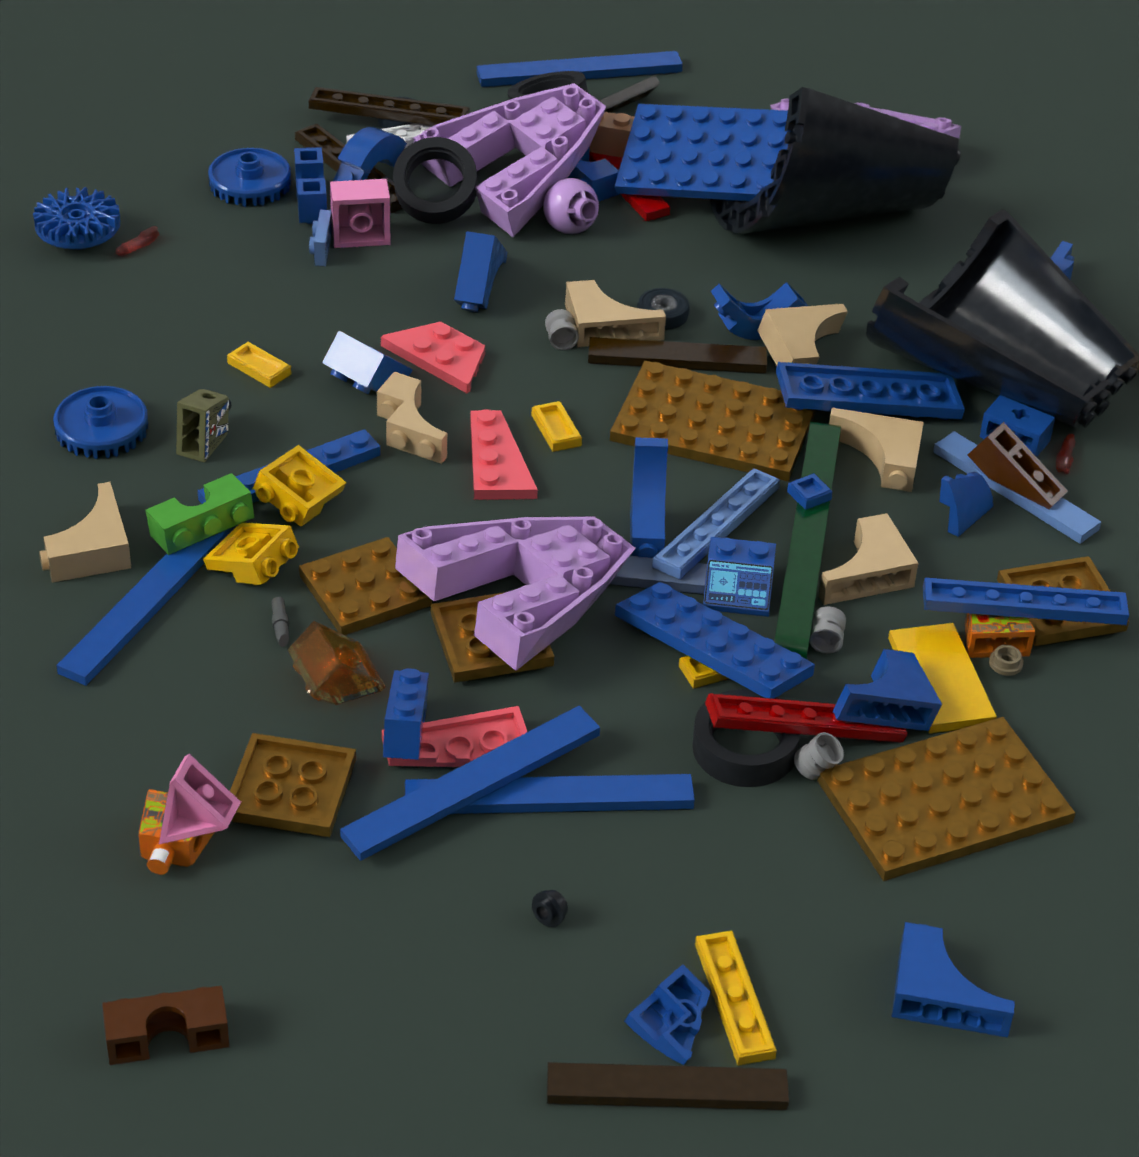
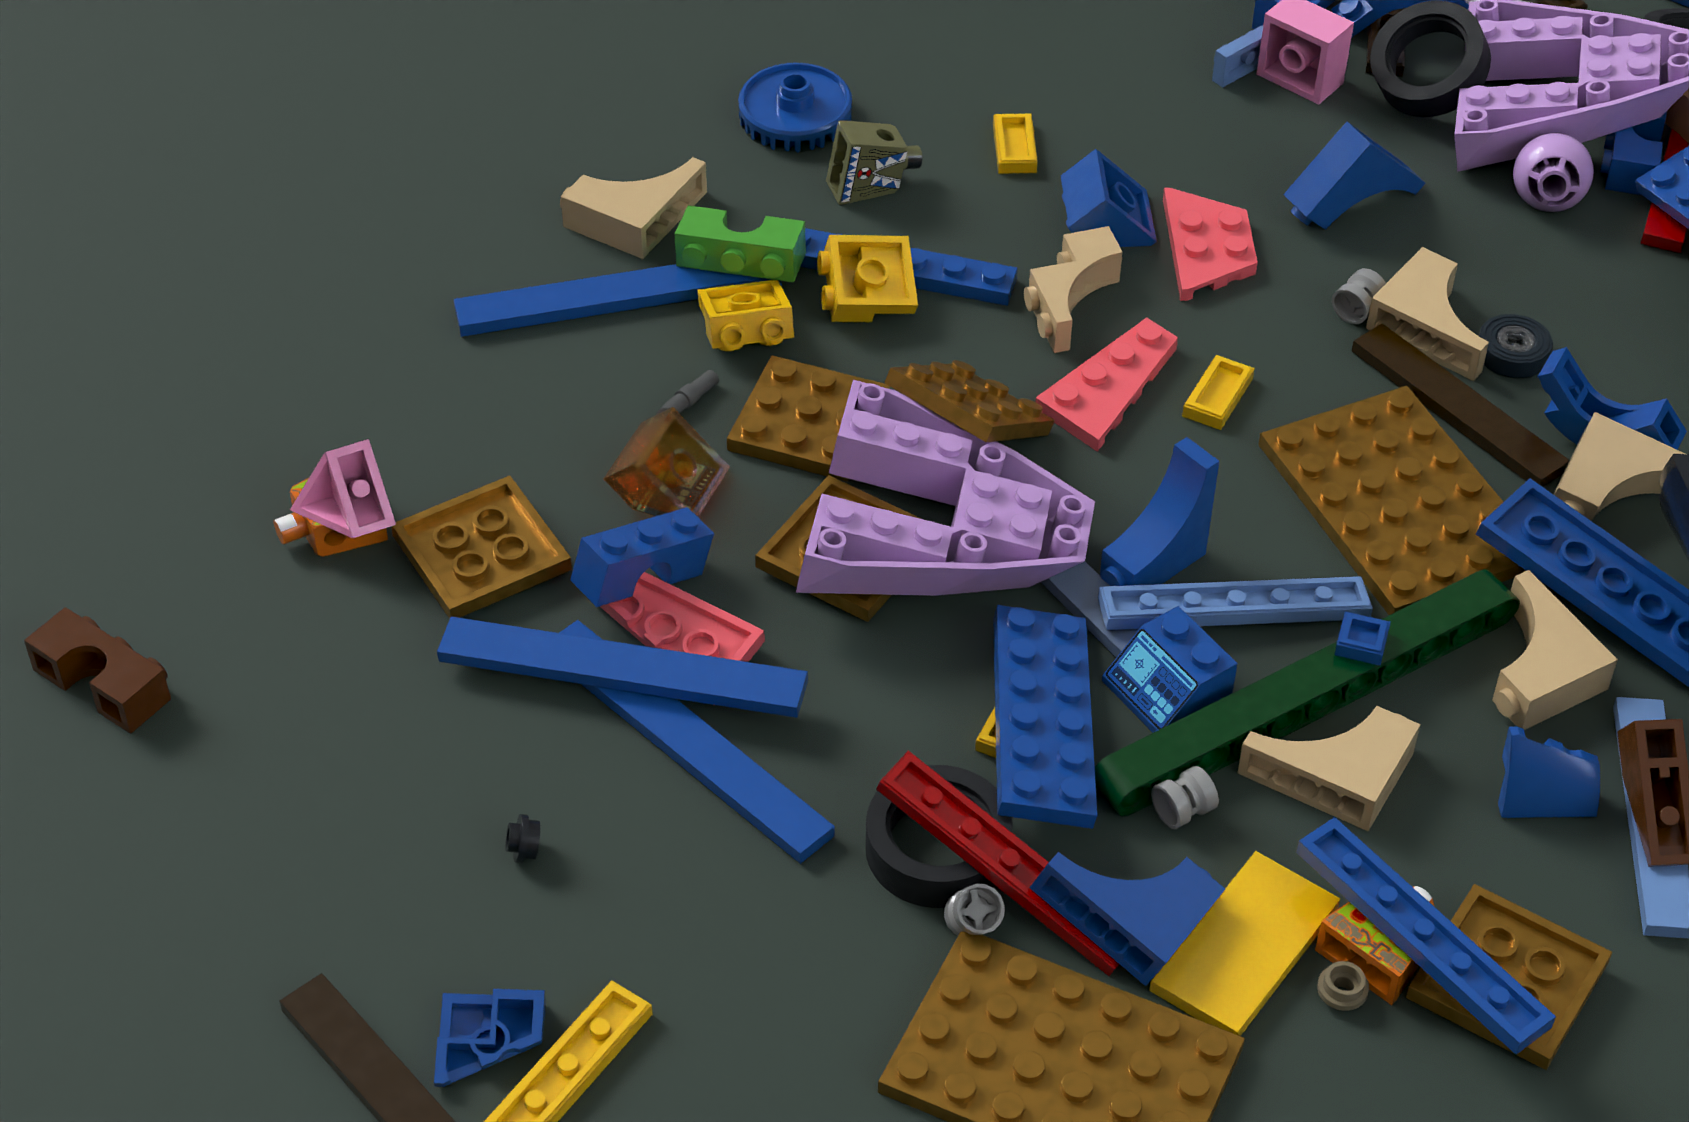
camera: 50 degrees right, 5 degrees up
none -> pearl gold plate [884,360,1055,442]

